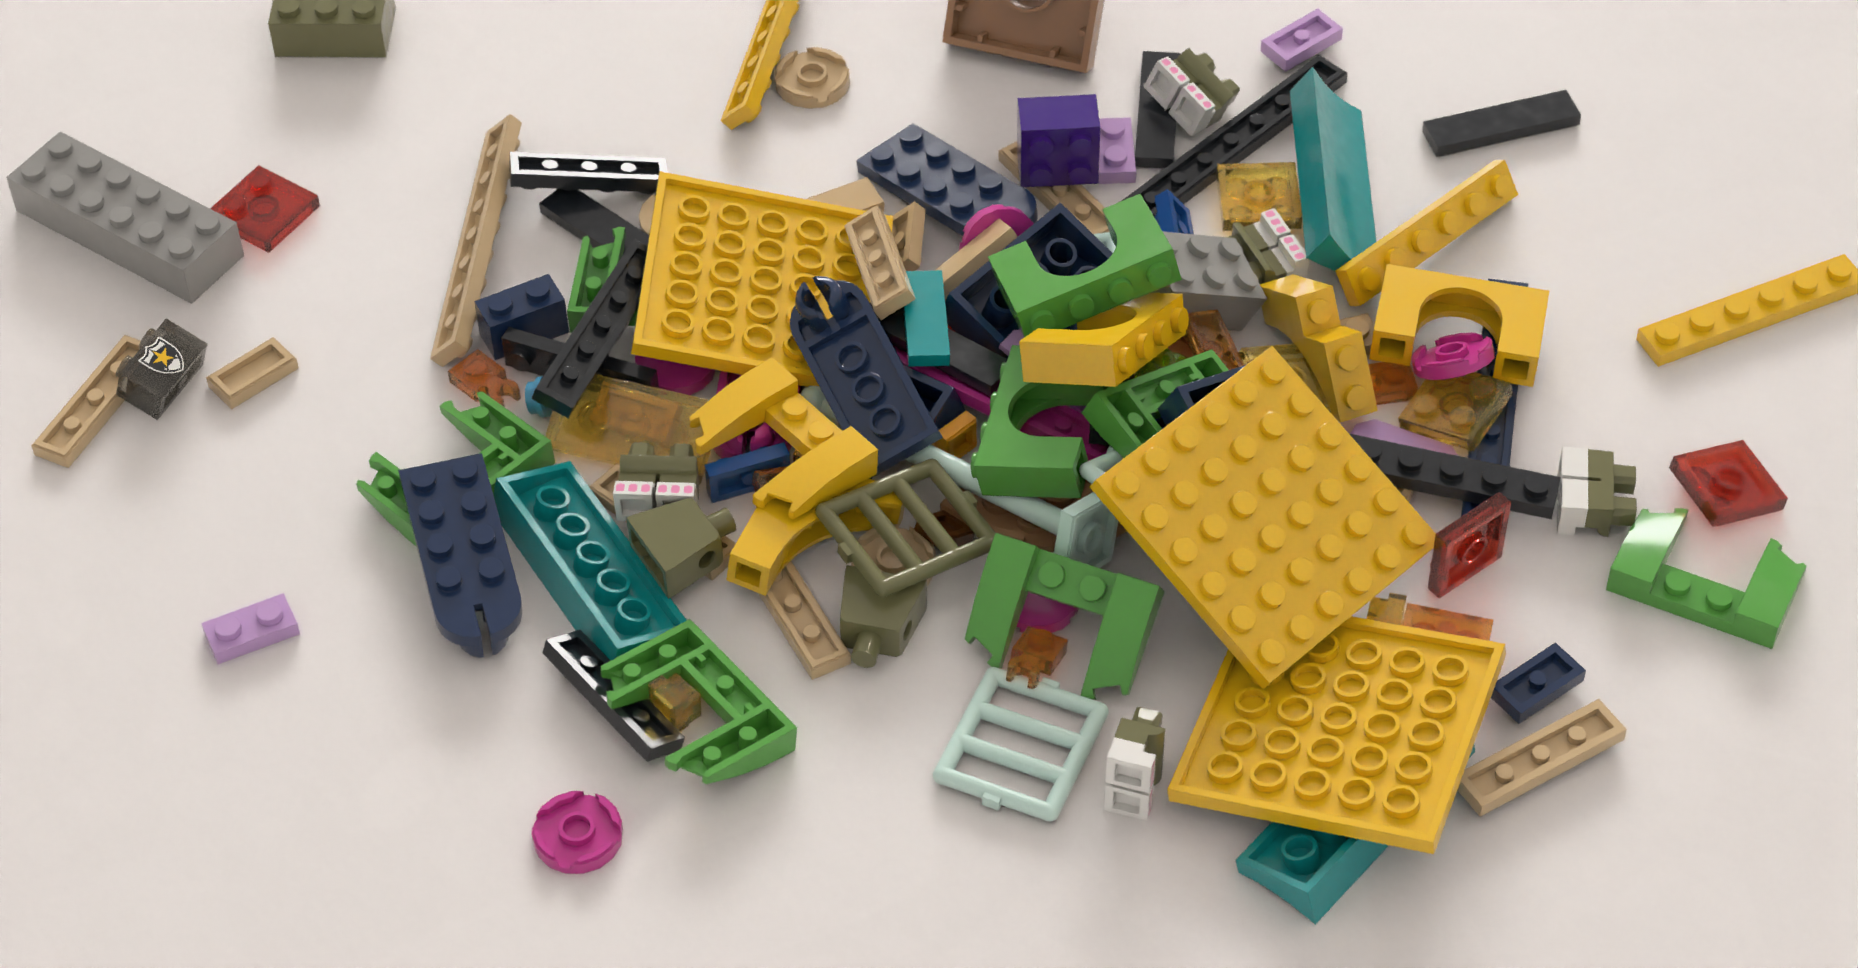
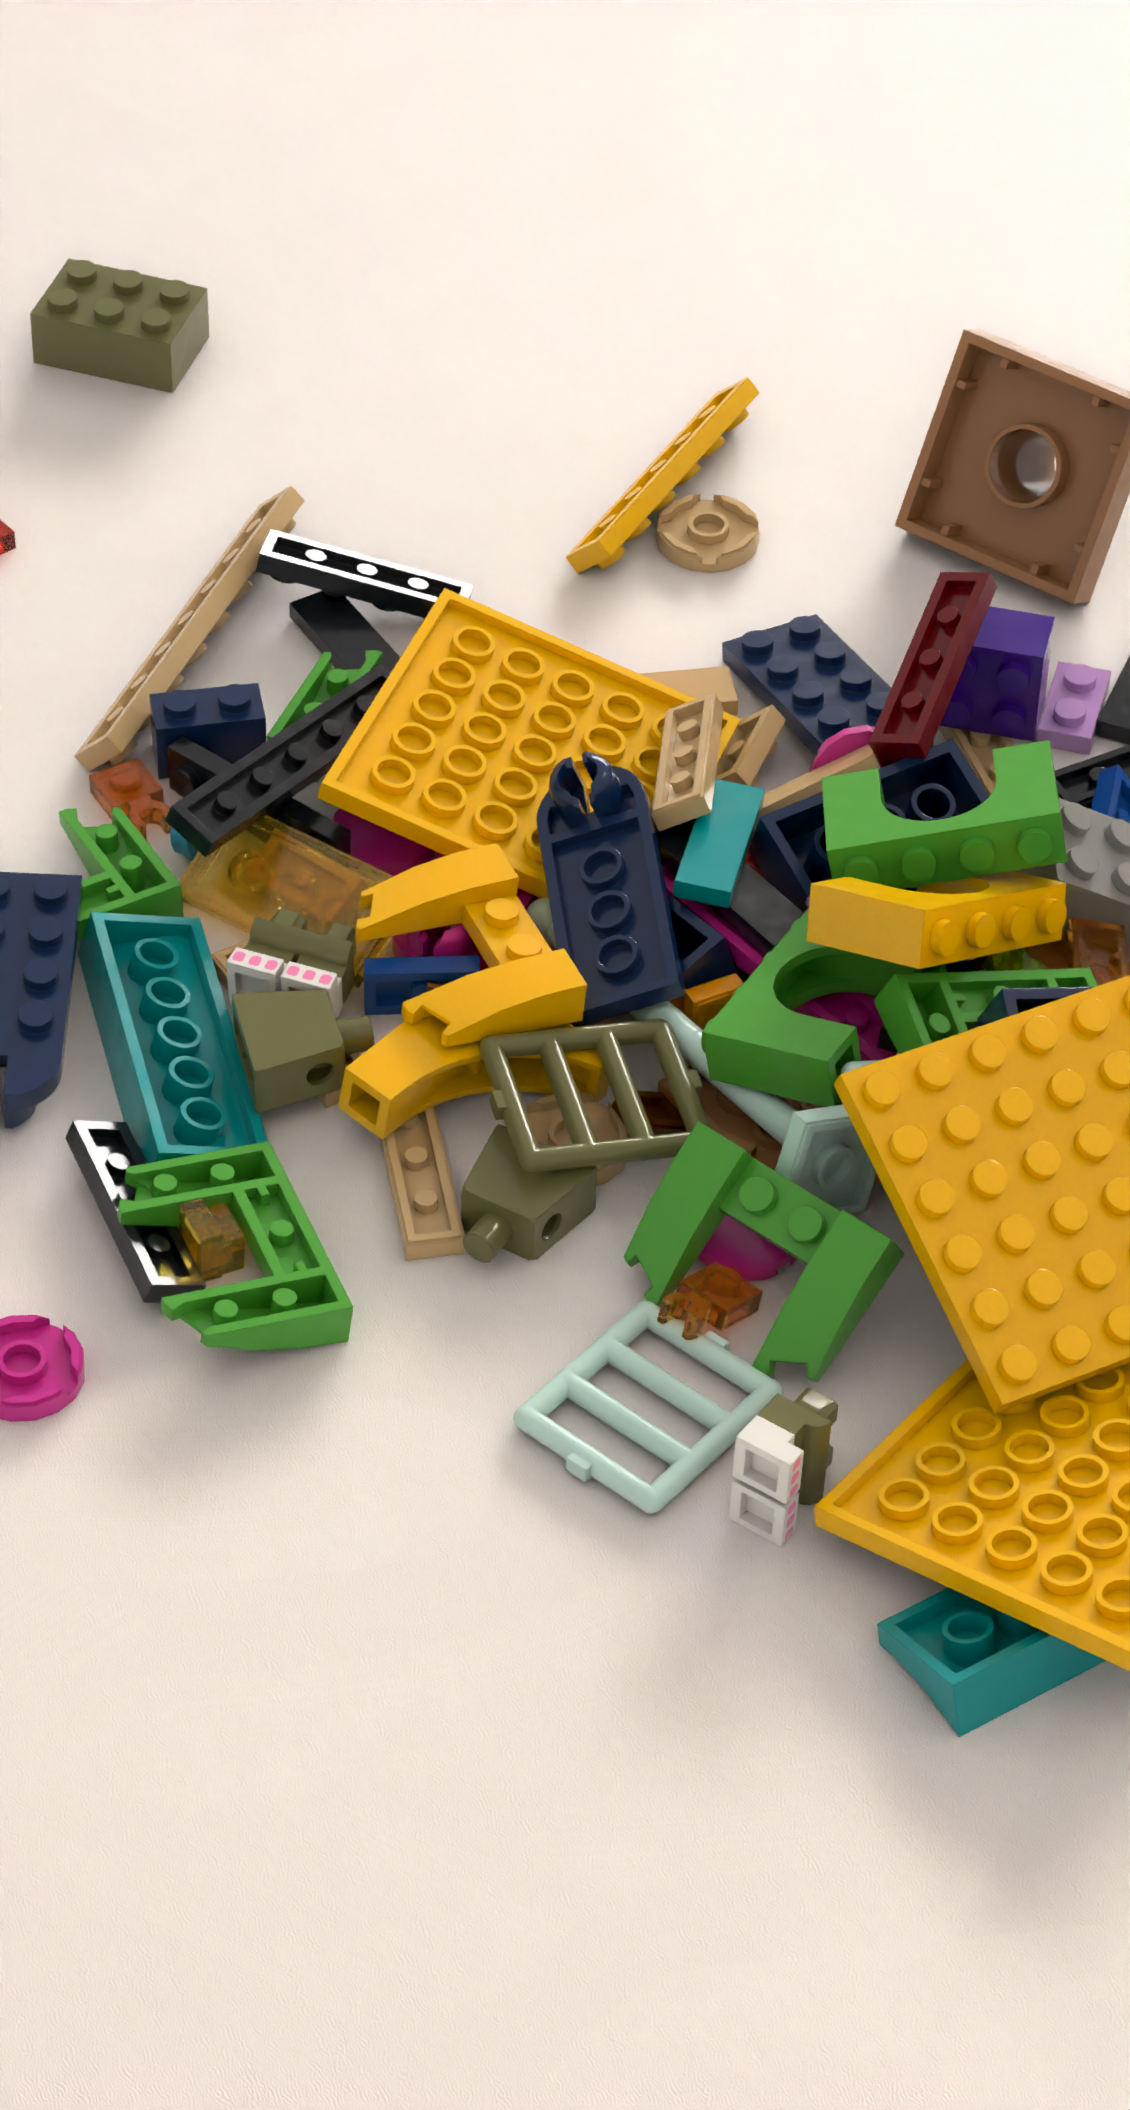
camera: 15 degrees right, 5 degrees down
none -> dark red hinge [869,572,997,767]

